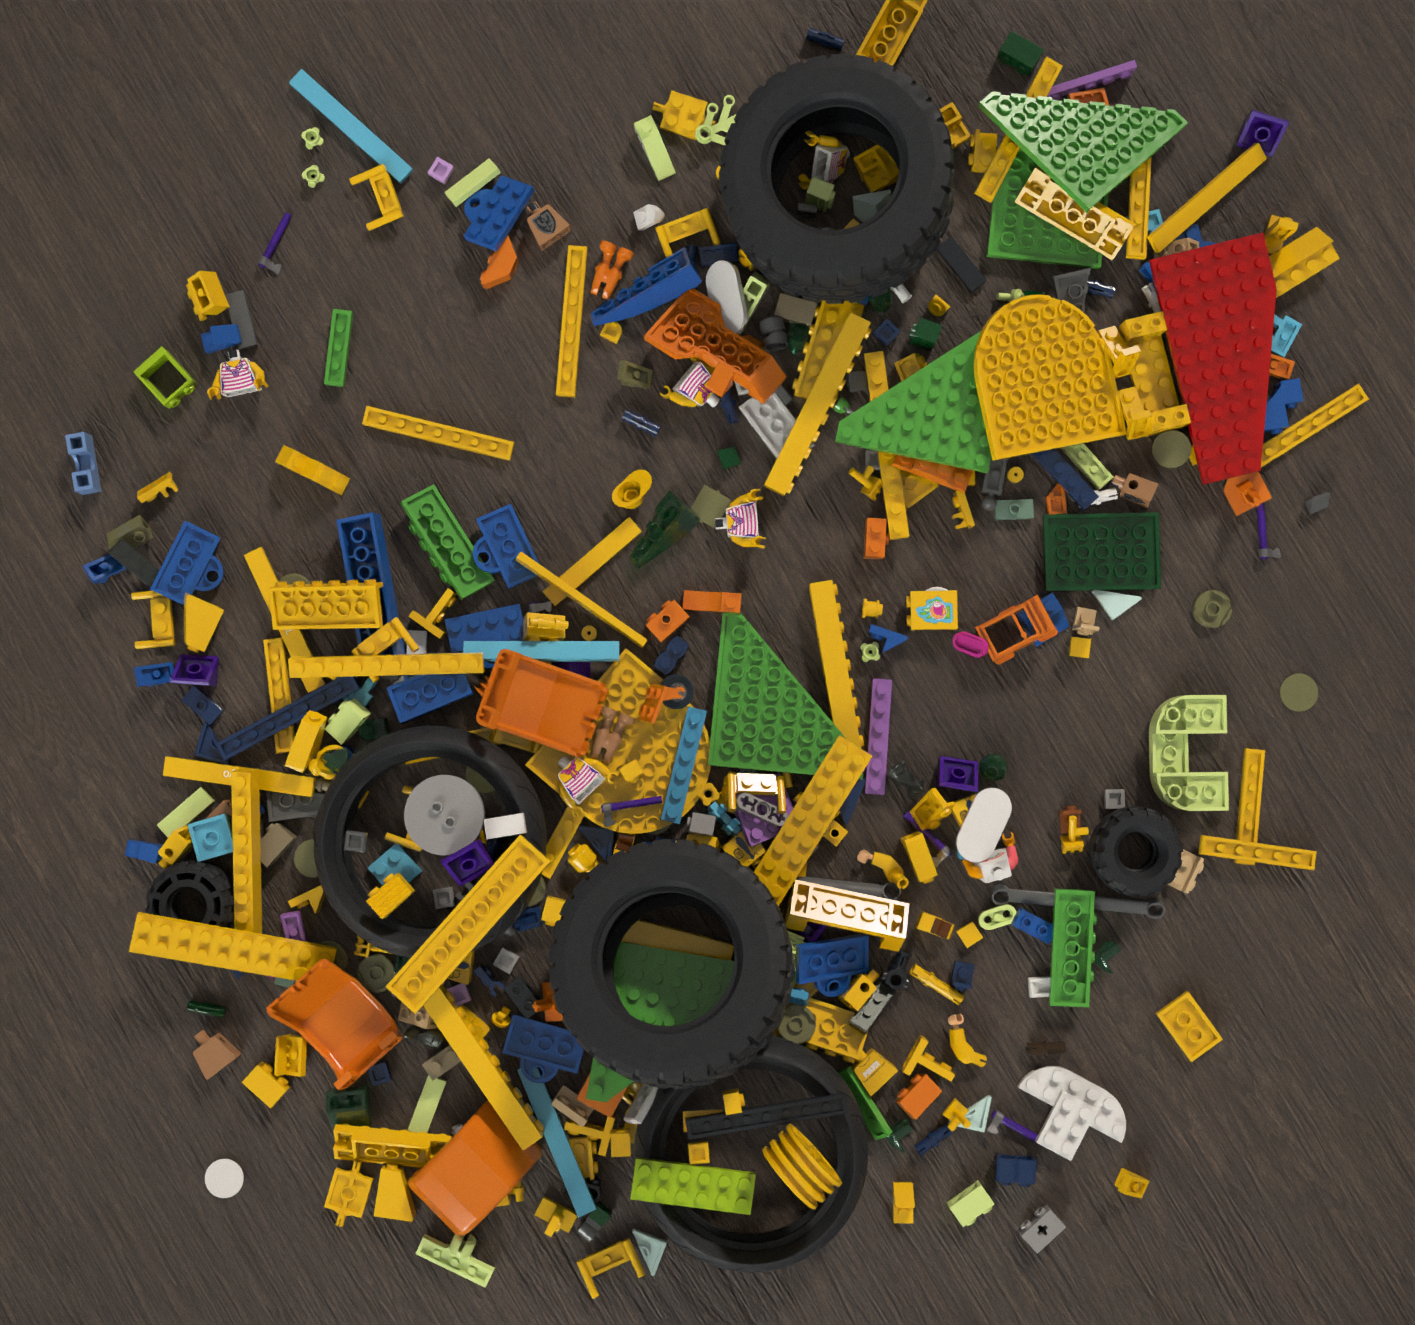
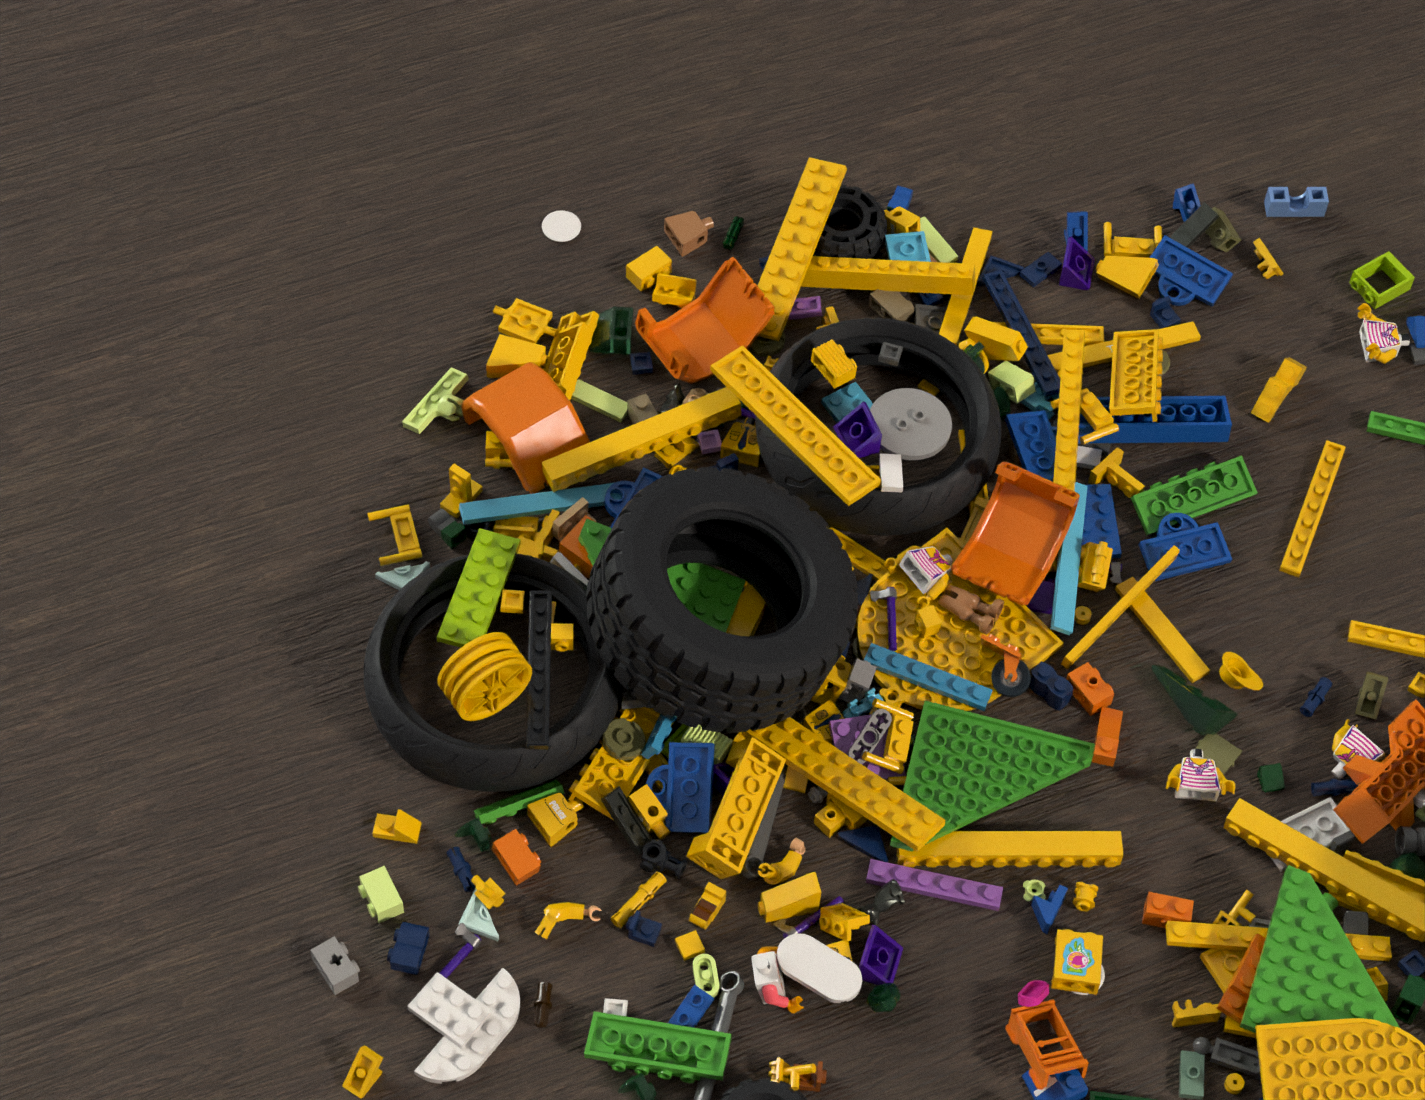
camera: 95 degrees right, 30 degrees down
yellow bracket [901,1035,955,1081] -> none
none -> dark blue bracket [1150,296,1181,329]

